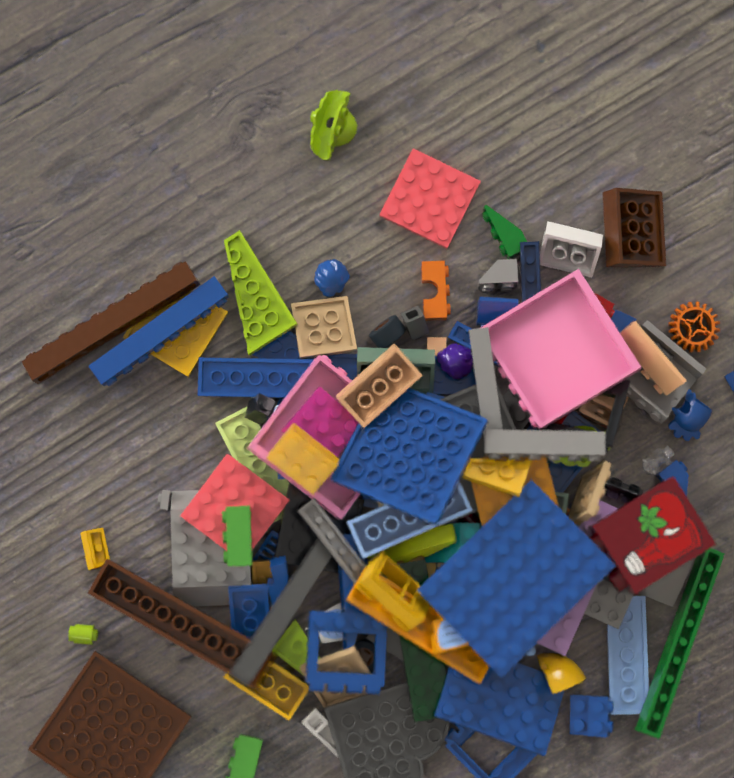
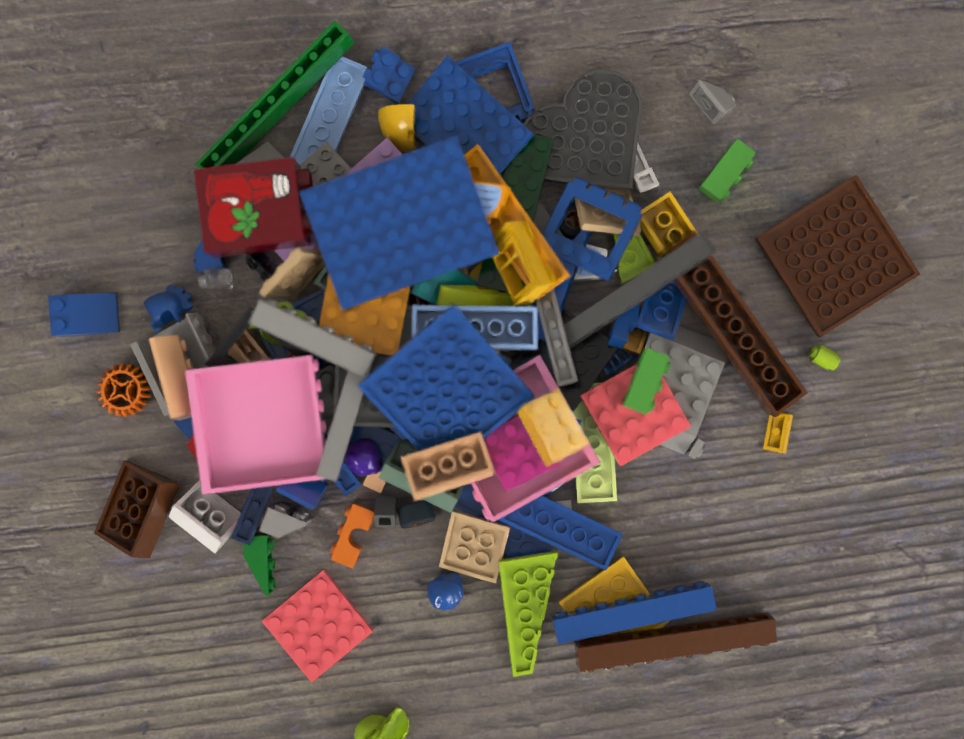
camera: 155 degrees left, 5 degrees up
black brick [244,393,276,425] -> none
yellow wing [463,458,532,497] -> none

